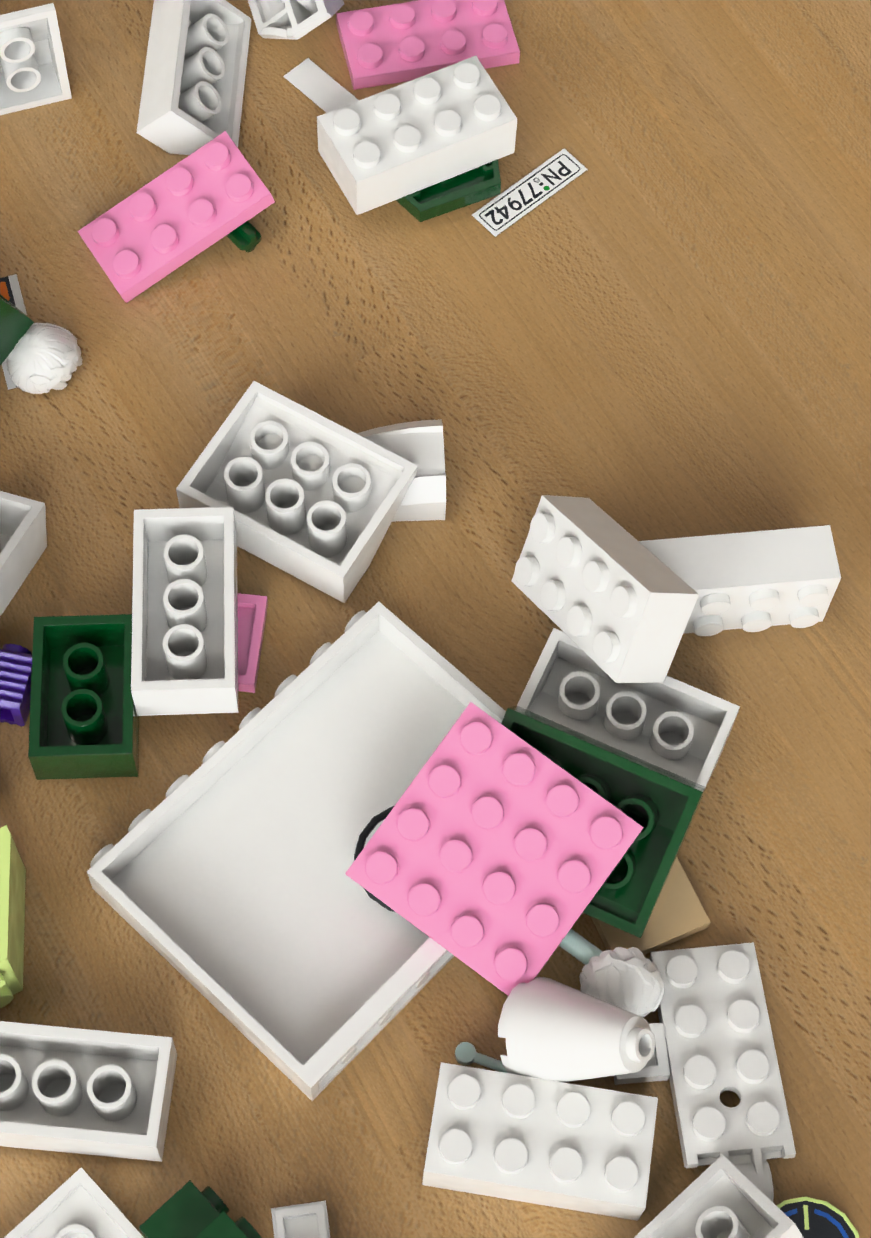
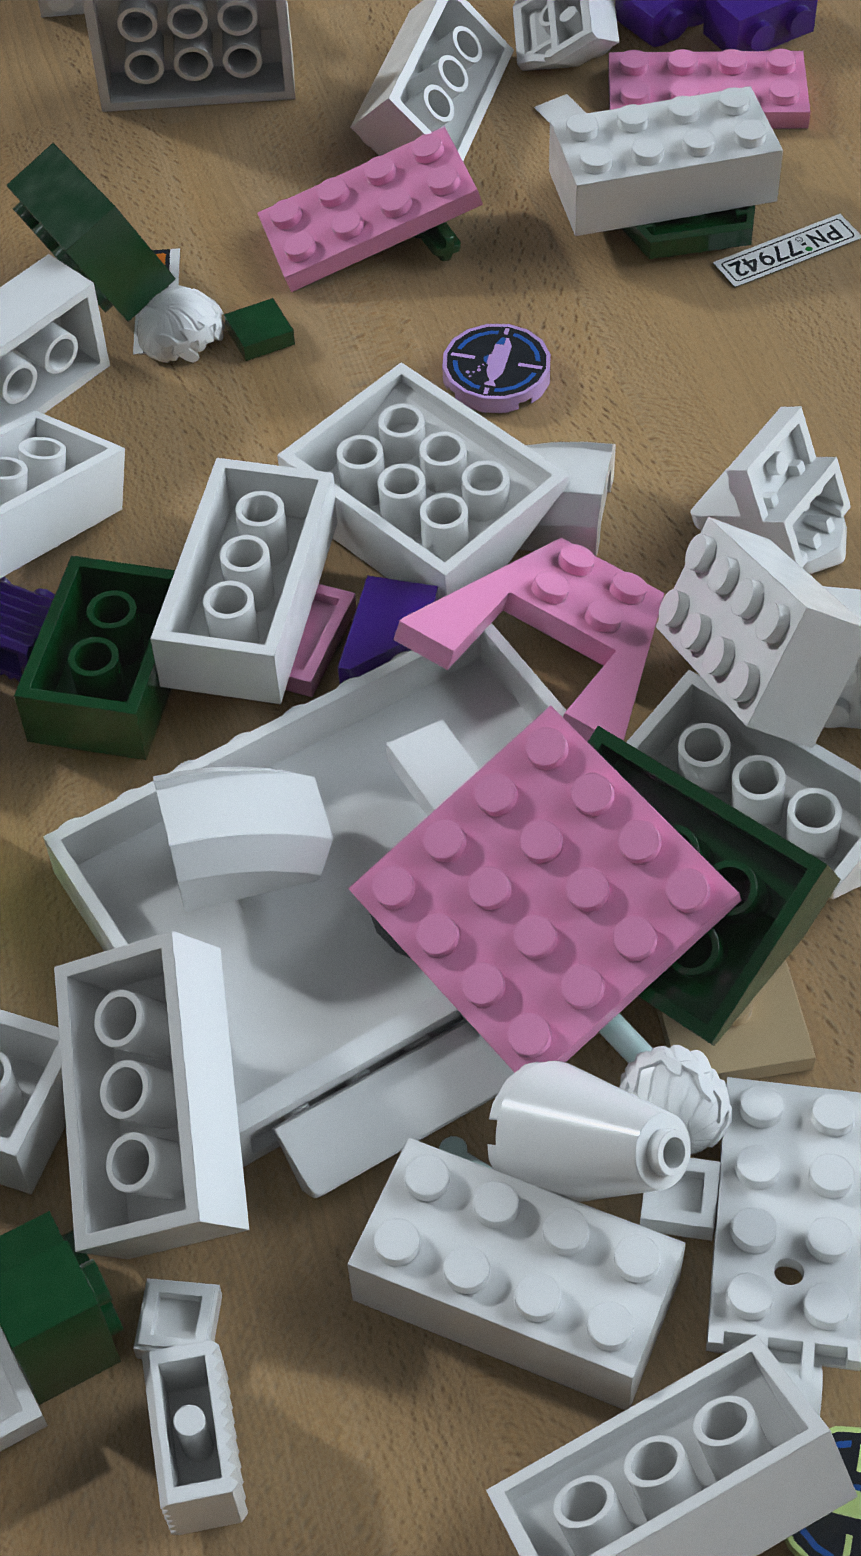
camera: 20 degrees right, 10 degrees down
none -> white brick [54,931,249,1259]
none -> white slope [153,767,333,912]
none -> dark green tile [224,298,295,361]
none -> white slope [272,1020,514,1198]
none -> dark purple slope [338,575,439,684]
none -> white tile [386,719,480,817]
none -> bright pink wing [394,538,664,742]
none -> tile [442,324,551,413]
none -> white piece [690,406,851,574]

